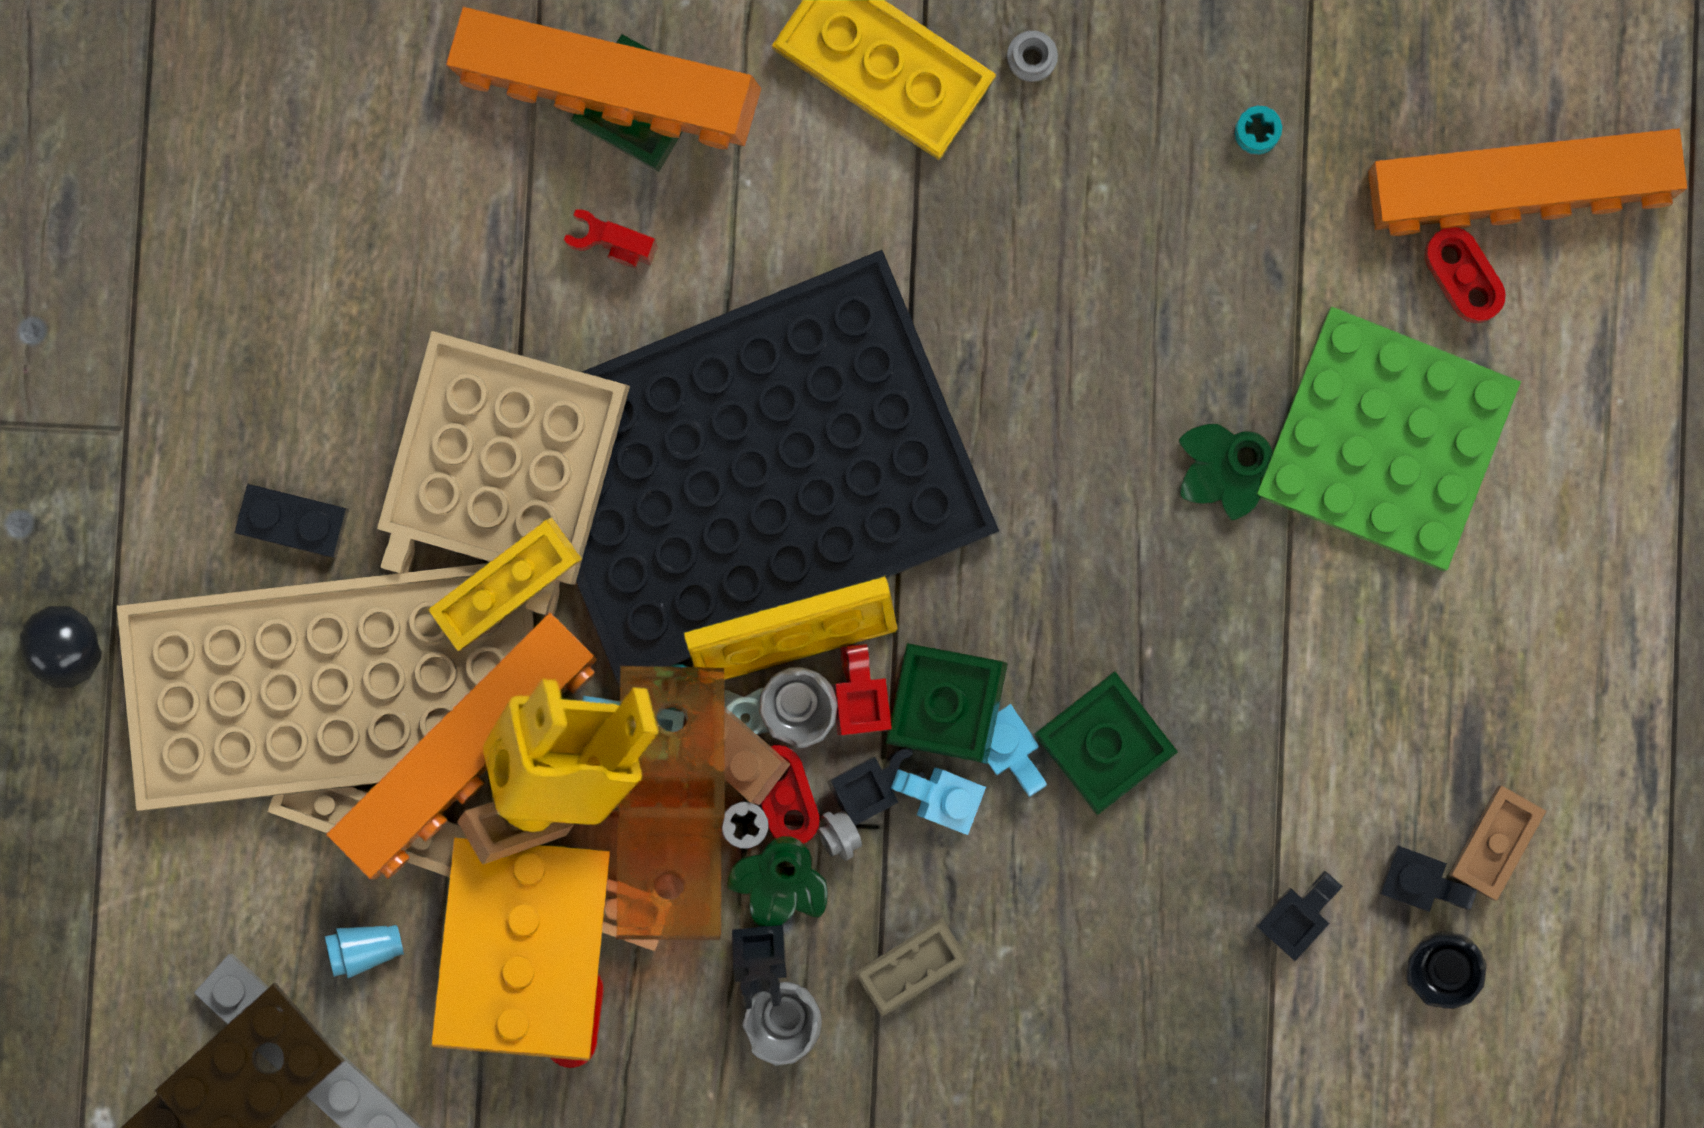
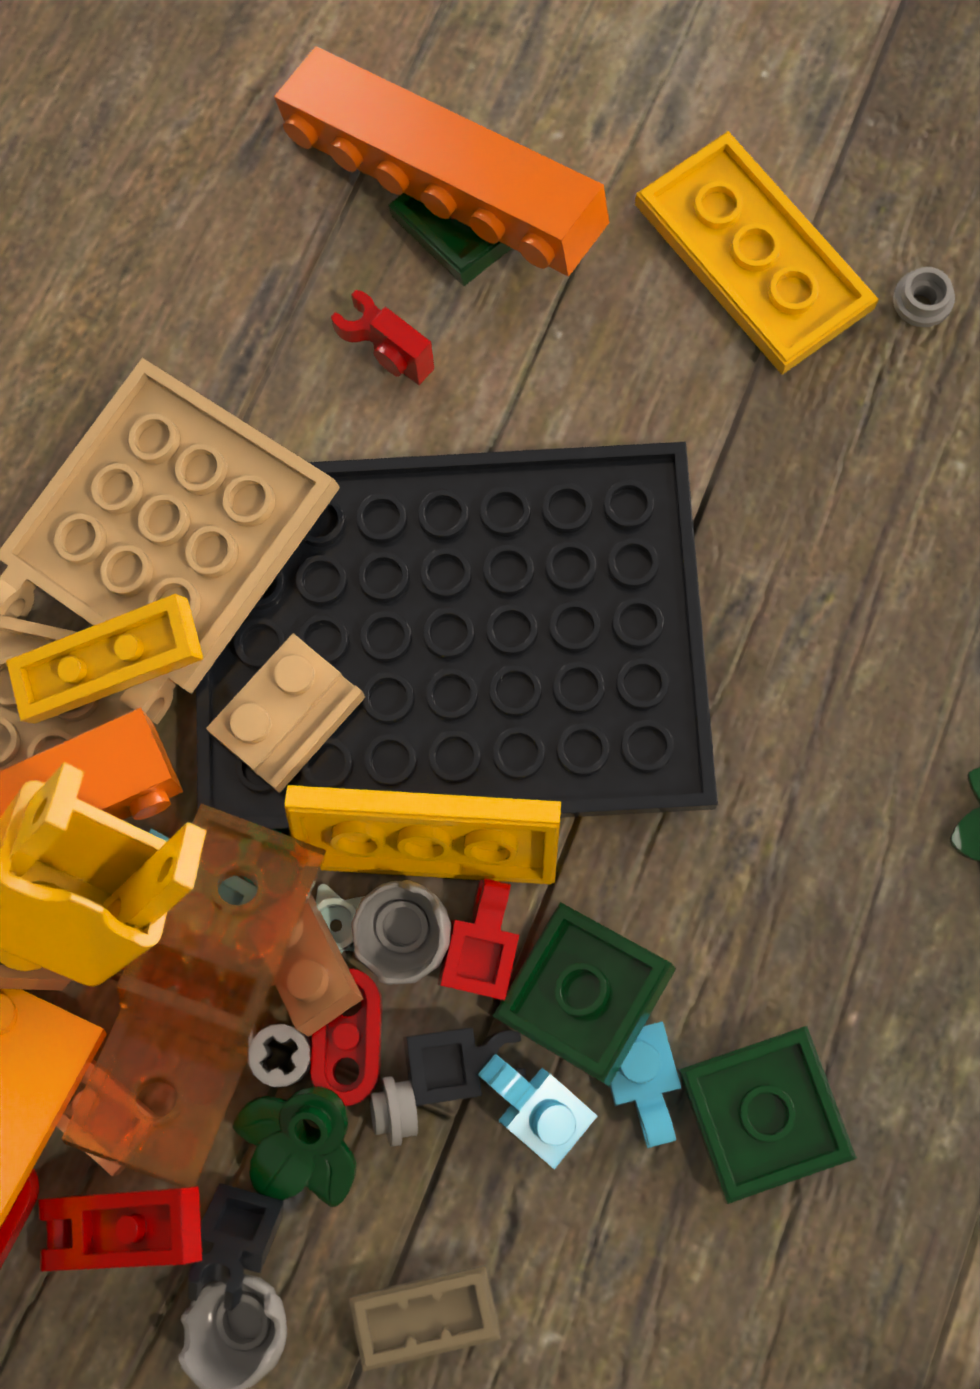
camera: 25 degrees right, 10 degrees down
none -> red plate [39,1186,202,1272]
none -> tan plate [206,633,365,793]

